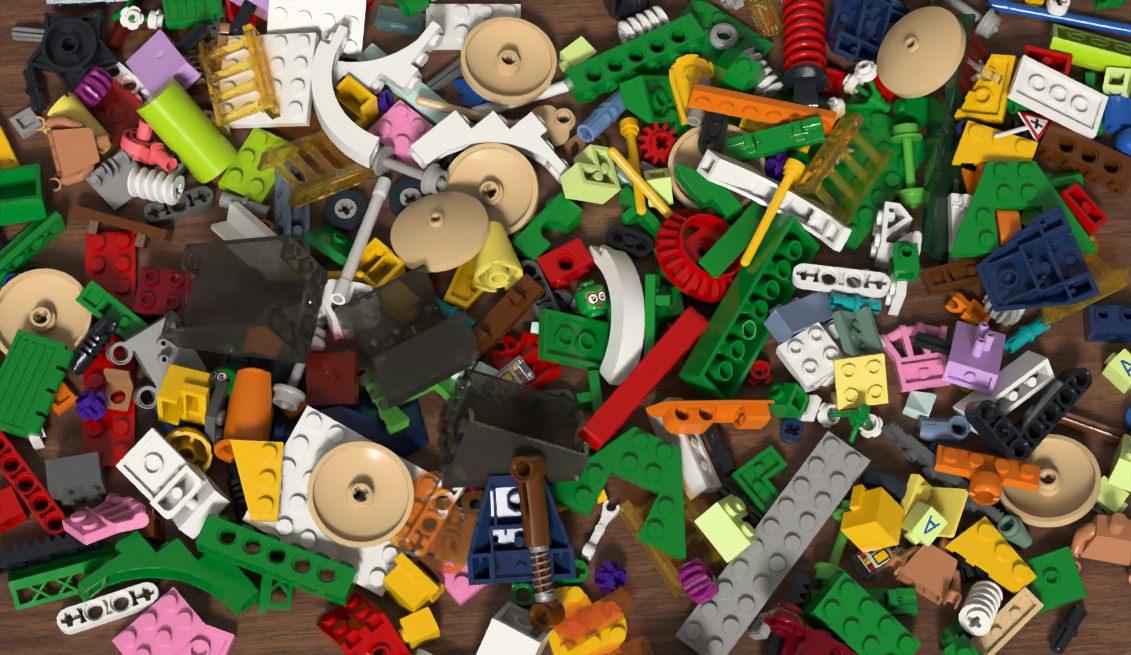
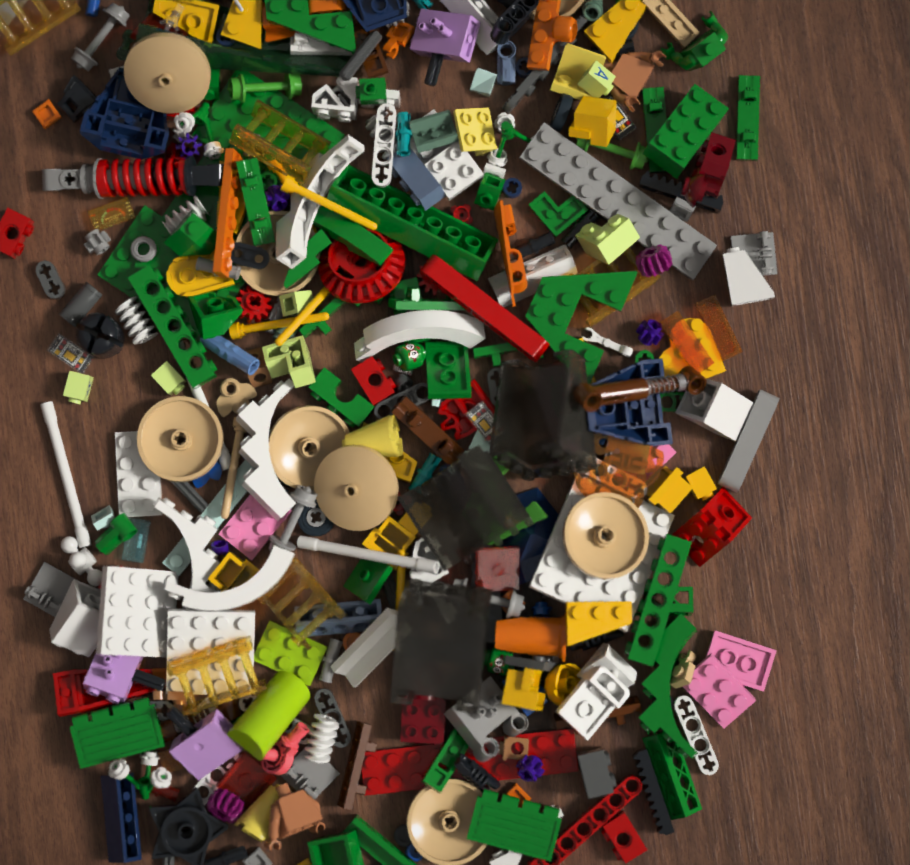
camera: 85 degrees left, 20 degrees up
bright pink plate [62,493,149,545] -> none
black bush [324,189,368,233] -> none
black plate [606,225,654,260] -> none
bright pink plate [880,322,951,393] -> none
white piece [959,580,1003,636] -> none
none -> dark purple gear [175,133,202,157]
none -> dark grey axle [339,31,382,81]
none -> tan plate [670,650,696,689]

